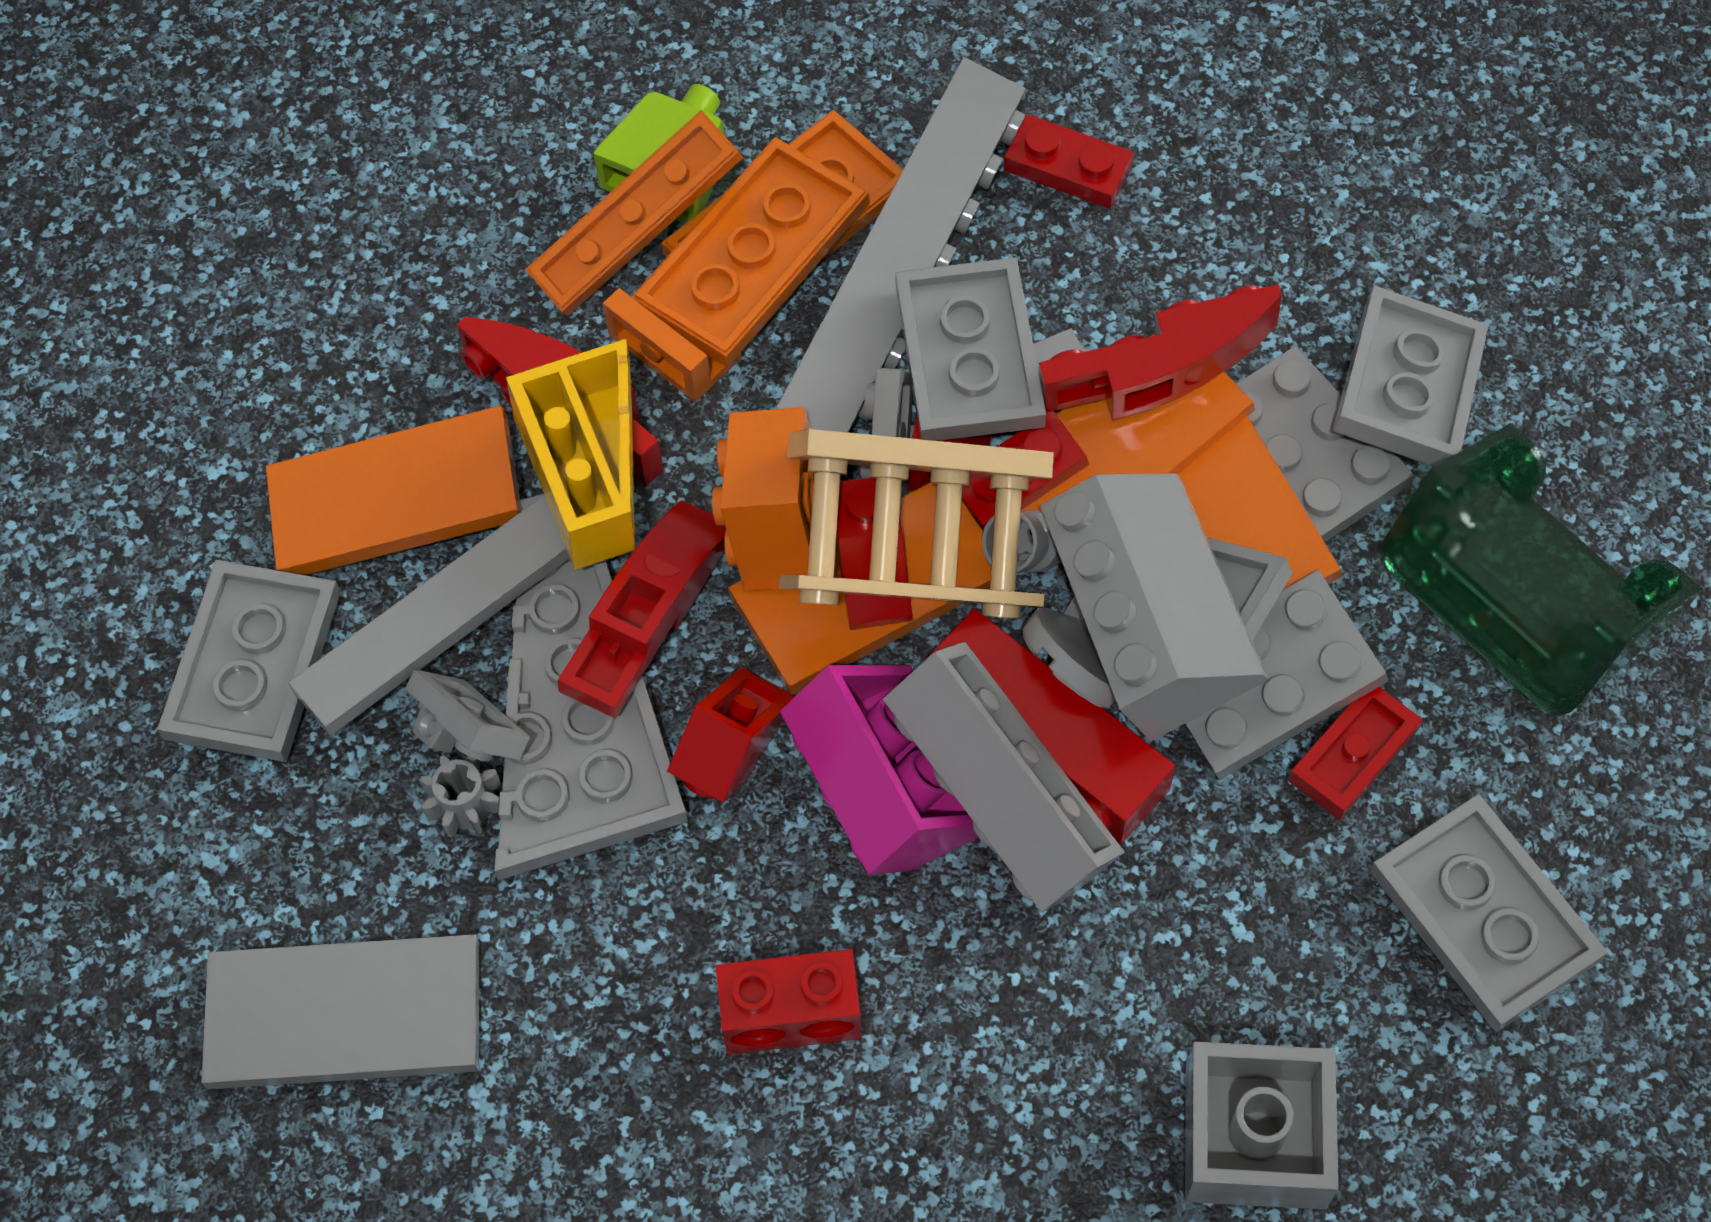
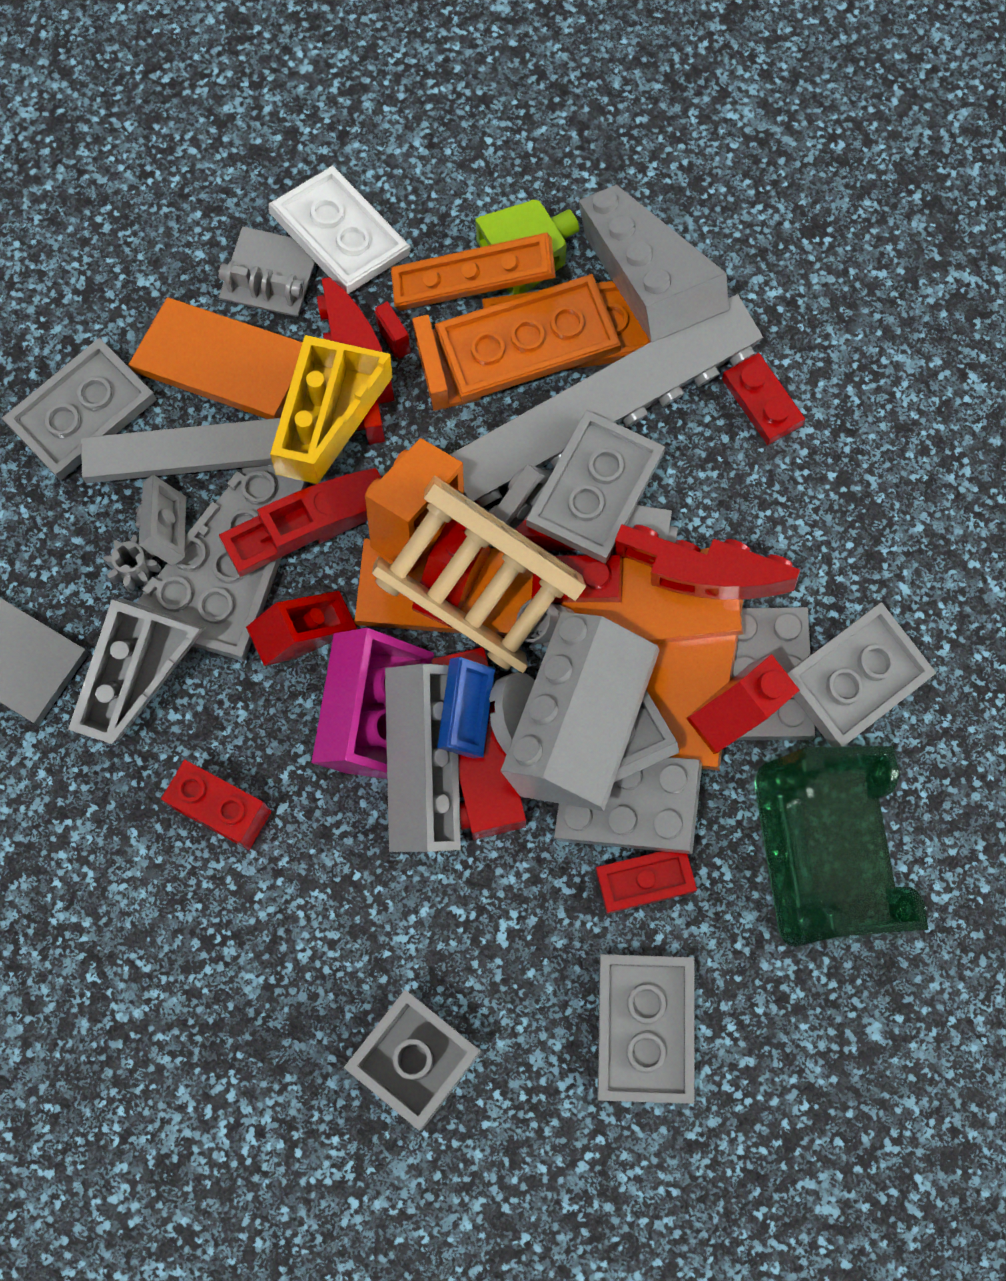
camera: 35 degrees right, 10 degrees up
none -> light grey wedge [68,598,206,744]
none -> light grey hinge [219,226,316,317]
none -> white tile [269,166,410,294]
none -> red tile [374,301,411,359]
none -> blue tile [437,657,495,758]
none -> light grey wedge [579,185,729,343]
none -> red slope [686,654,800,754]

